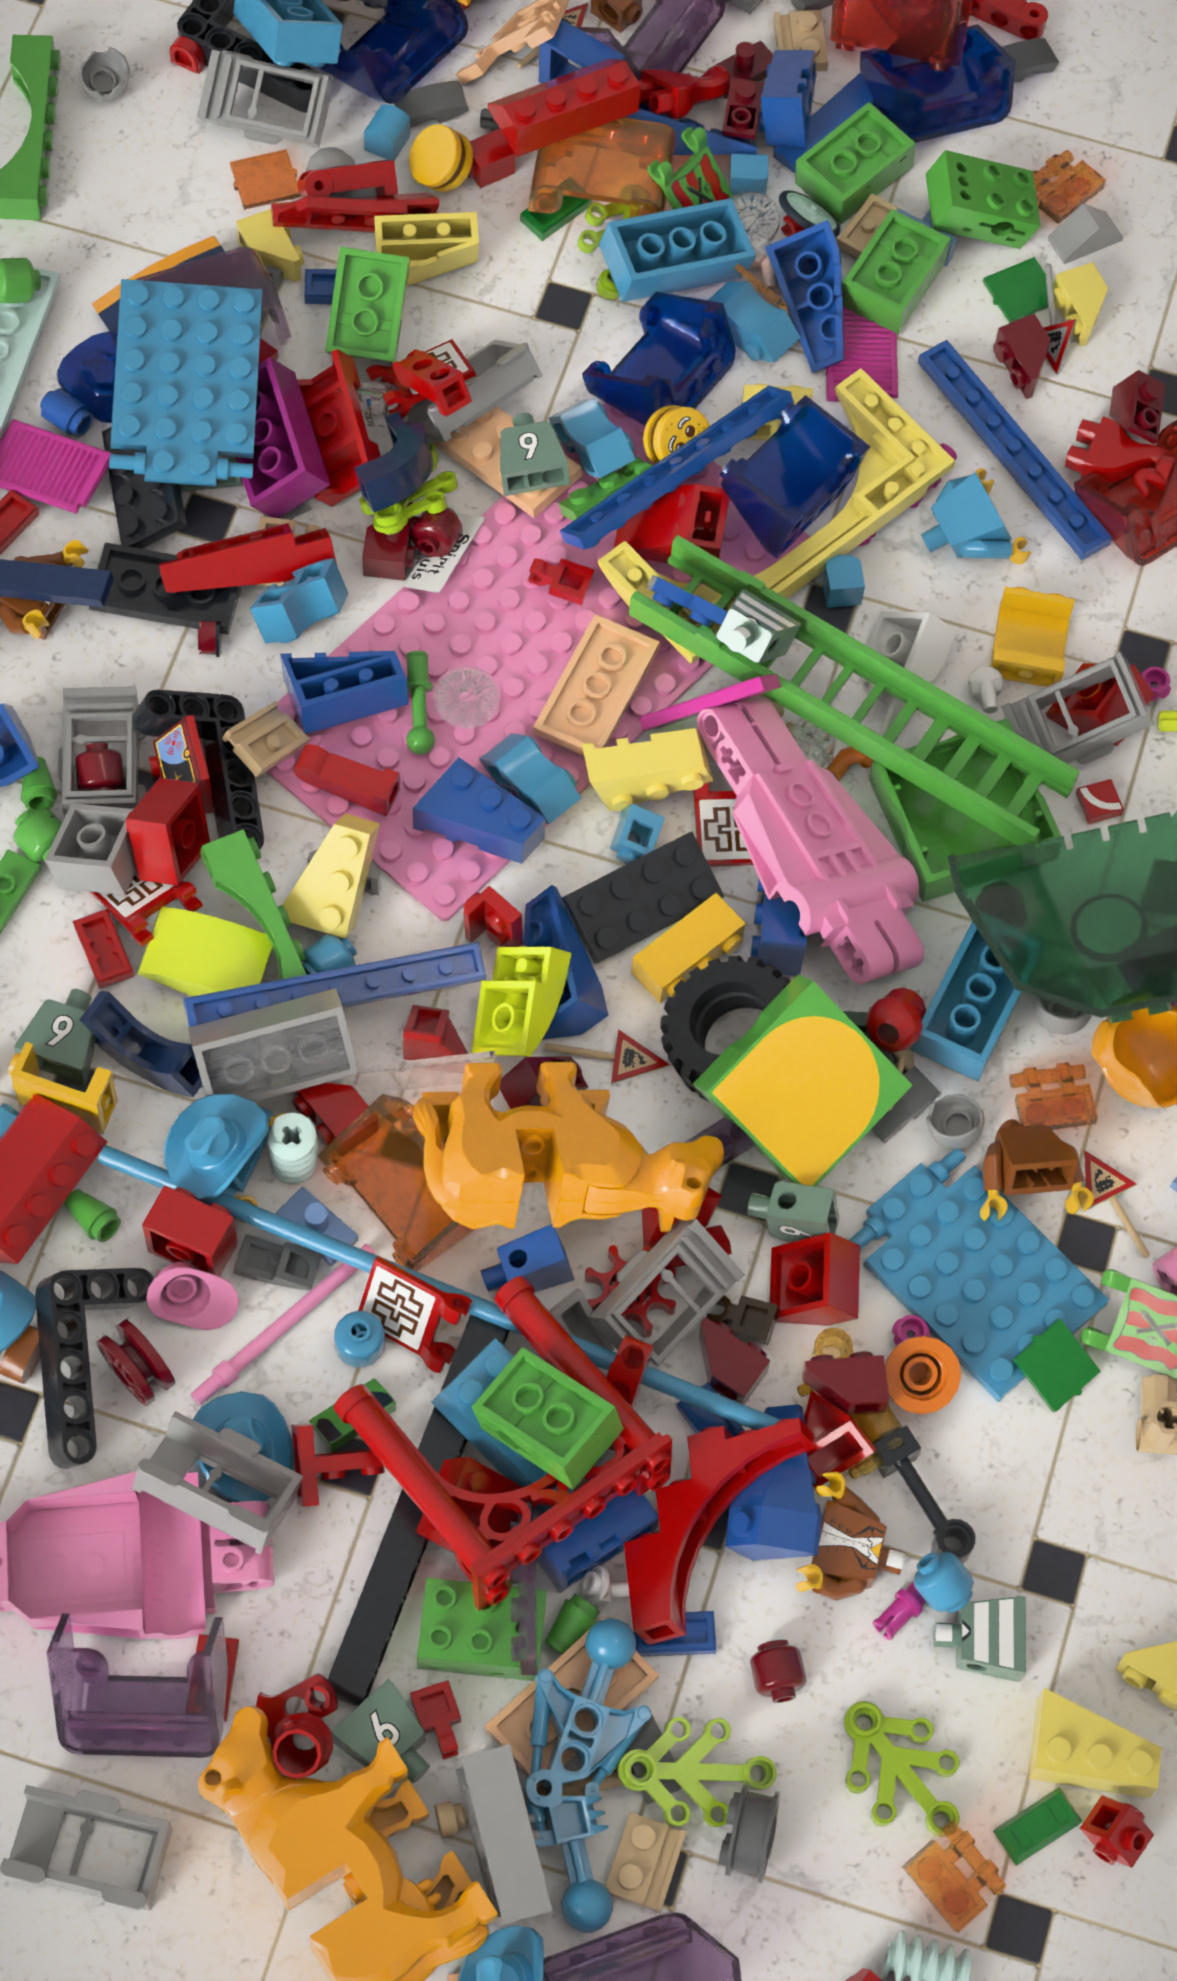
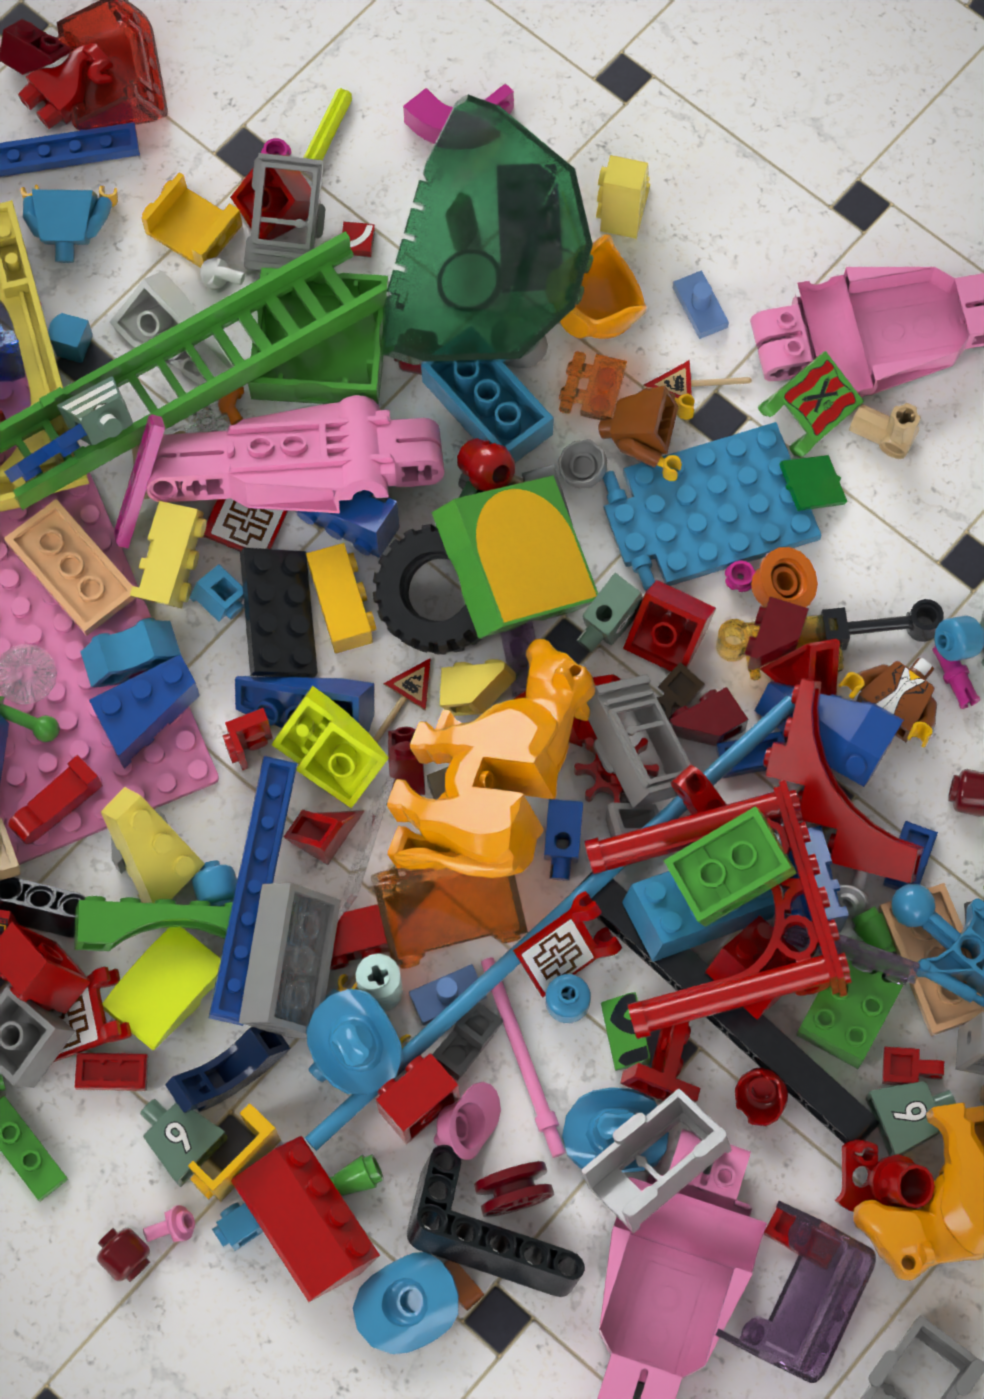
camera: 60 degrees left, 5 degrees up
none -> light yellow slope [439,659,516,716]
none -> red hair [735,1068,788,1127]

